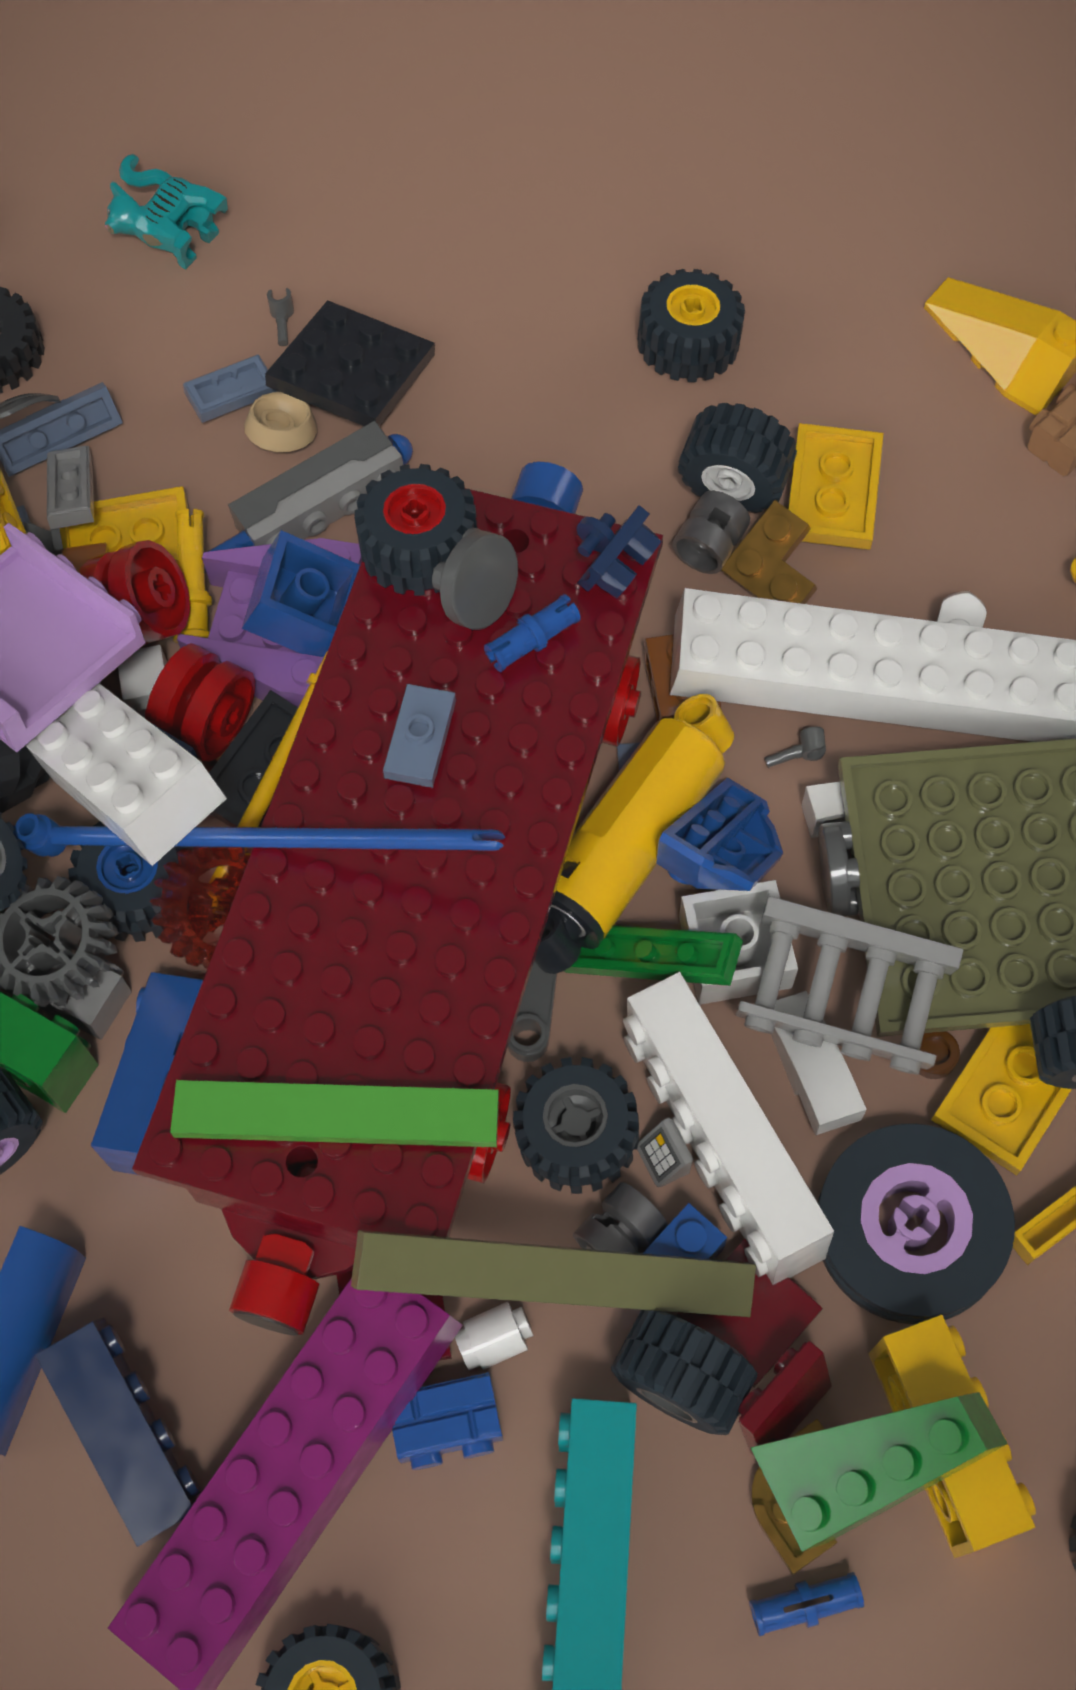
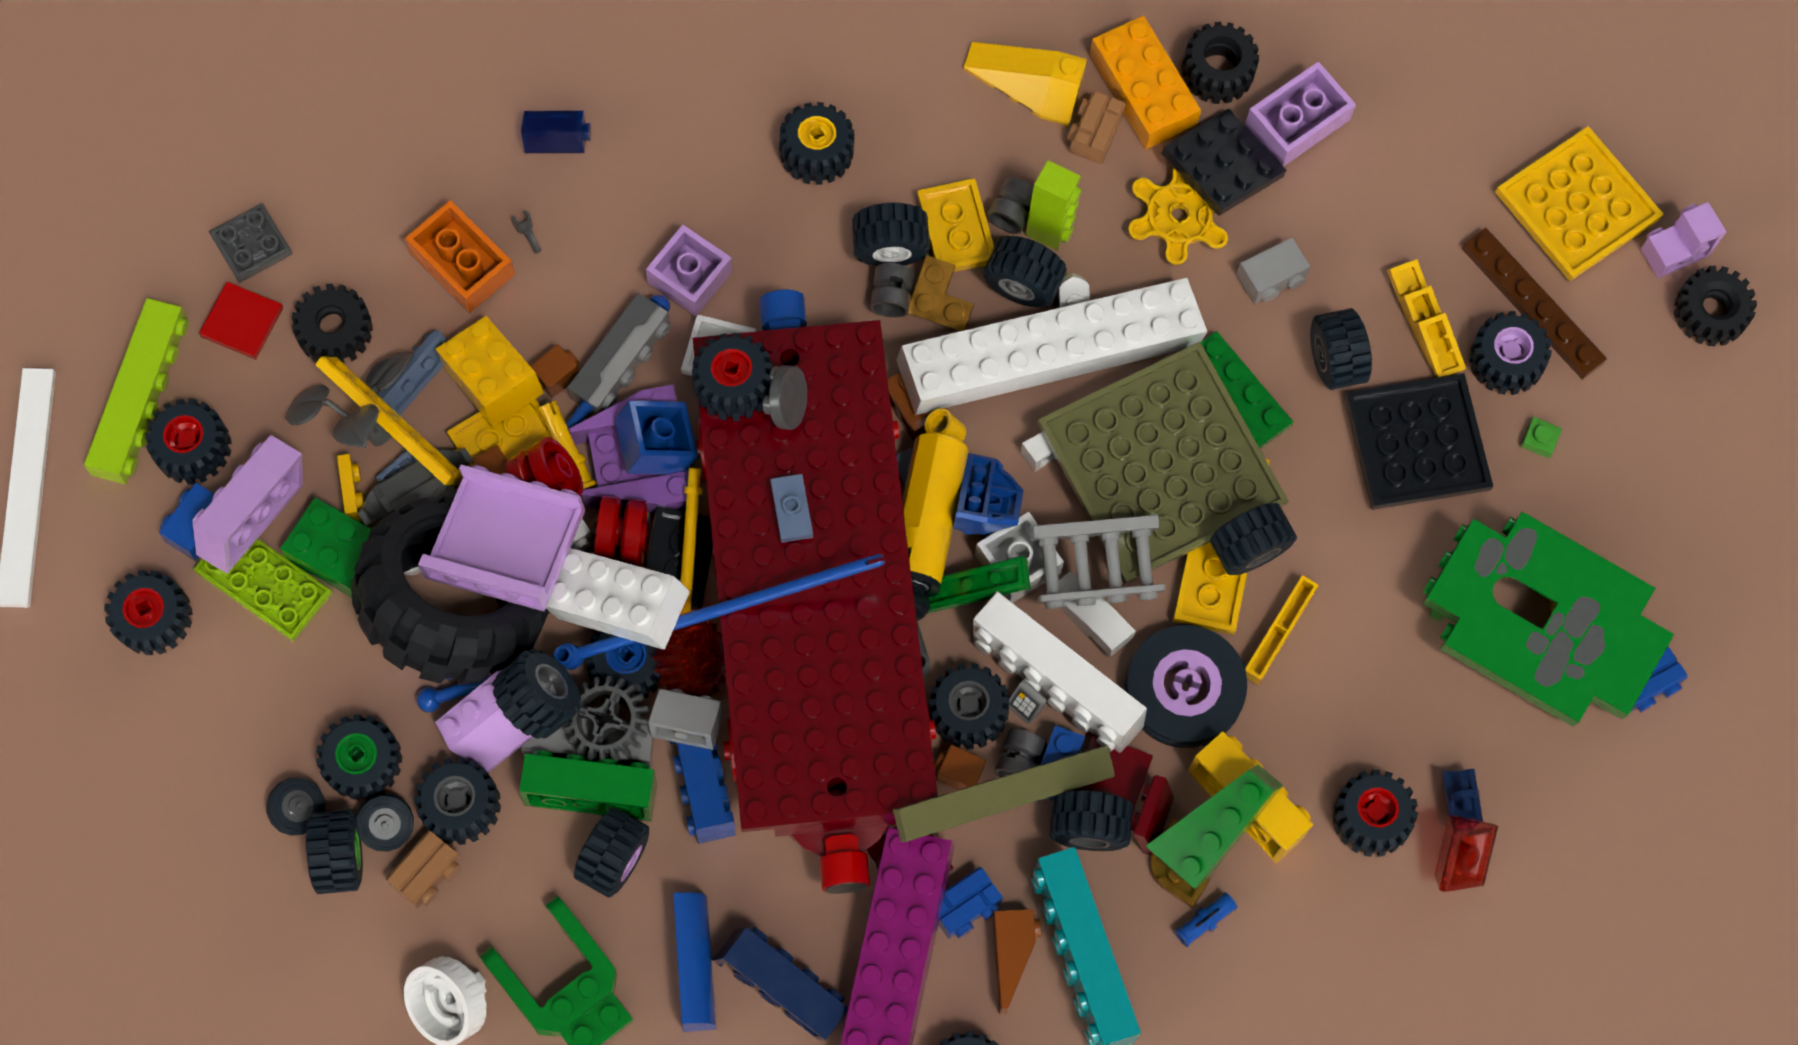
camera: 30 degrees left, 5 degrees up
light grey tile [47,445,94,530] -> none
teal animal [105,154,228,270] -> none
bright green tile [170,1080,499,1147] -> none
sand blue plate [183,354,277,423] -> none
tan hat [244,392,317,452] -> none
black plate [265,300,435,426] -> none
white brick [455,1301,534,1371] -> none
blue pin [484,594,581,672] -> none
dark blue hips [577,505,662,598] -> none
dark grey hand [764,727,826,768] -> none
dark grey tile [818,821,860,917] -> none
reddish brown tile [919,1031,960,1079] -> none
none -> orange brick [405,200,515,313]
none -> yellow brick [435,316,544,427]
none -> clear blue brick [521,111,591,153]
none -> dark orange brick [530,344,579,399]
none -> lavender brick [646,225,732,317]
none -> light grey brick [648,689,724,750]
none -> dark orange brick [934,745,986,790]
none -> black wheel [983,236,1067,308]
none -> flat silver wheel [987,177,1034,234]
none -> dark orange slope [993,909,1041,1014]
none -> lime brick [1026,160,1083,251]

